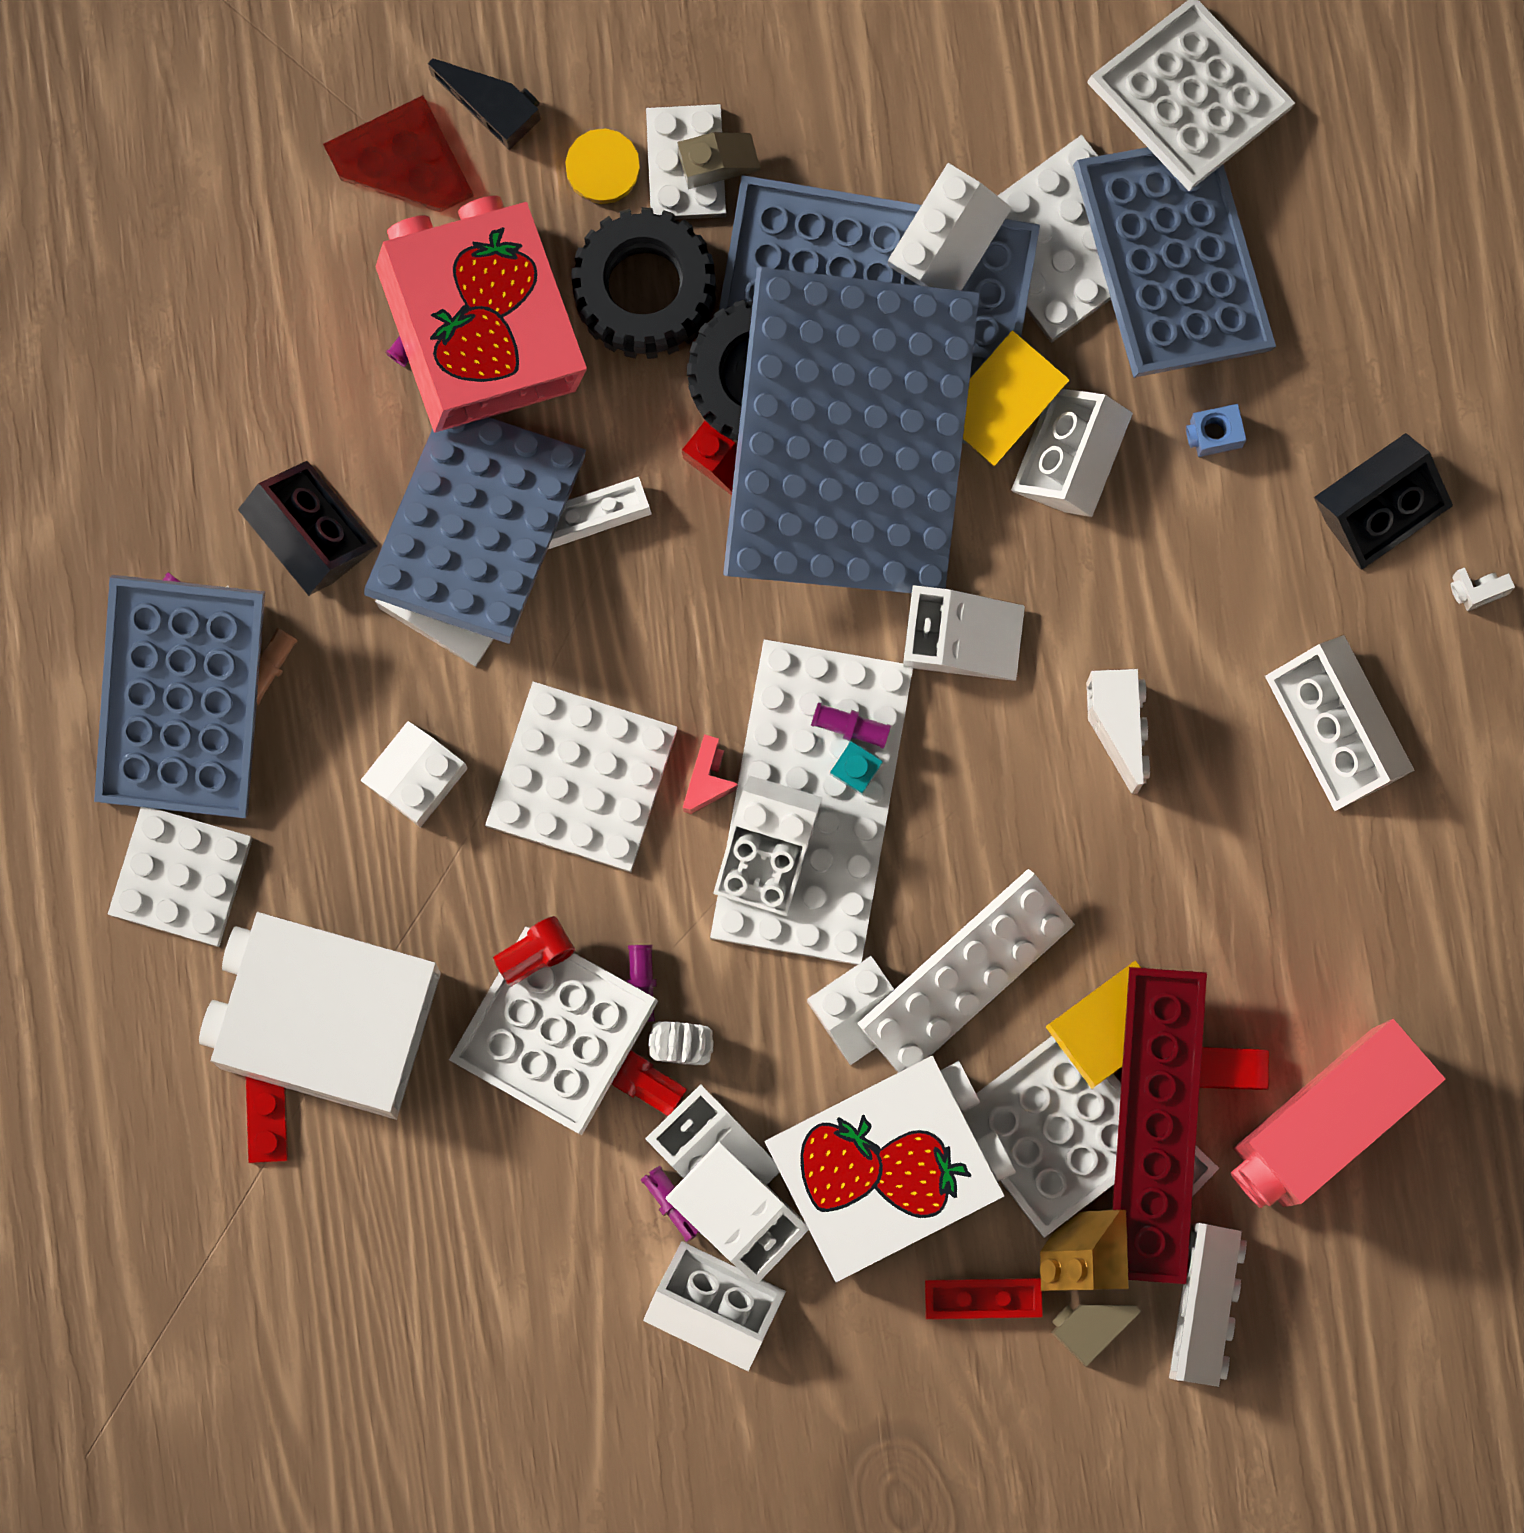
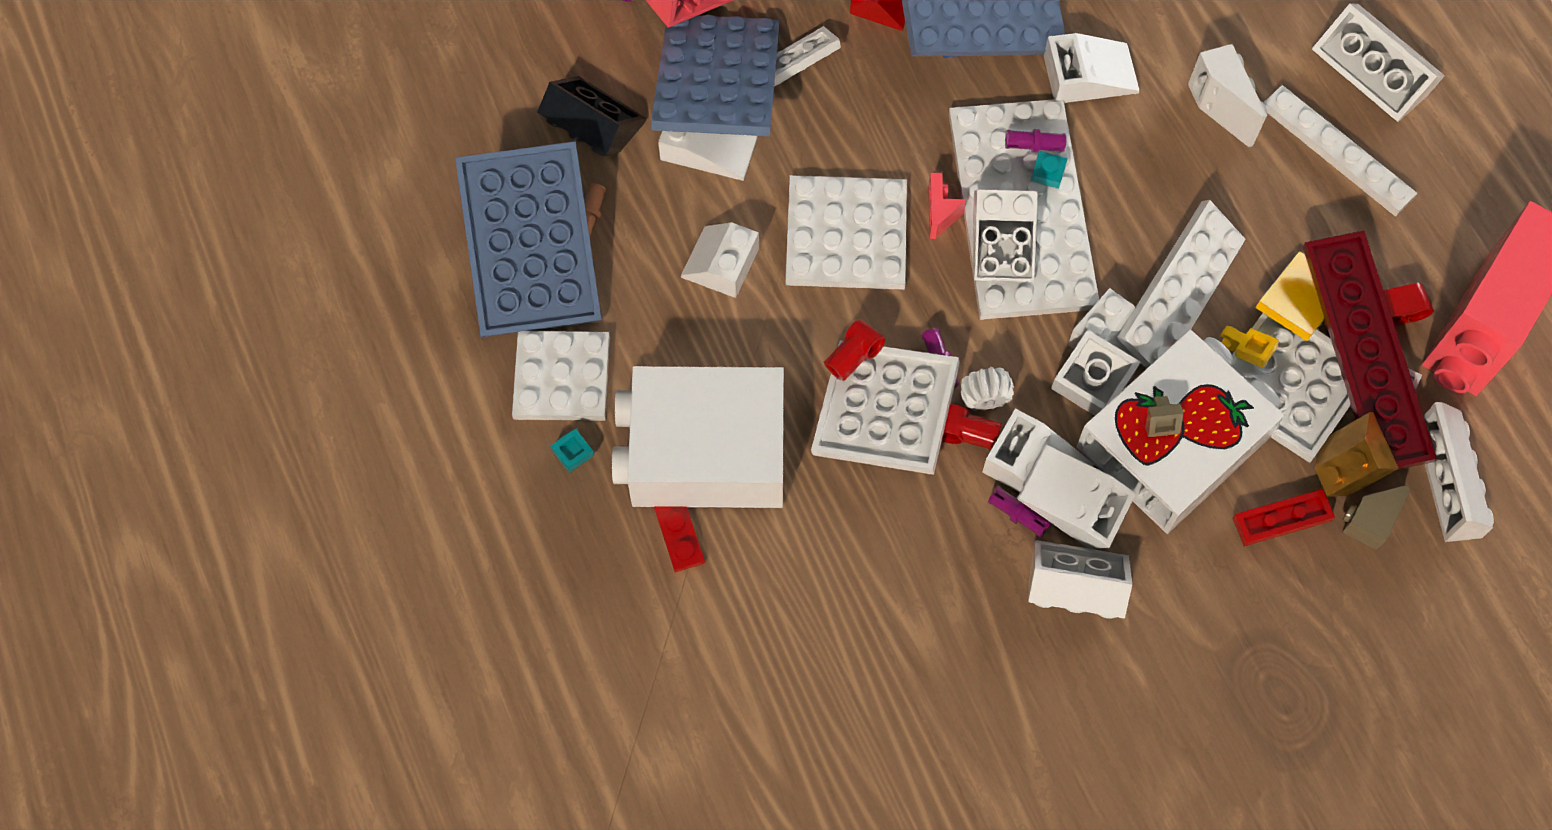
camera: 20 degrees left, 15 degrees down
none -> teal plate [550,428,595,473]
none -> white slope [1051,329,1141,416]
none -> dark tan tile [1145,396,1184,437]
none -> yellow plate [1221,326,1279,368]
none -> white plate [1264,85,1417,217]

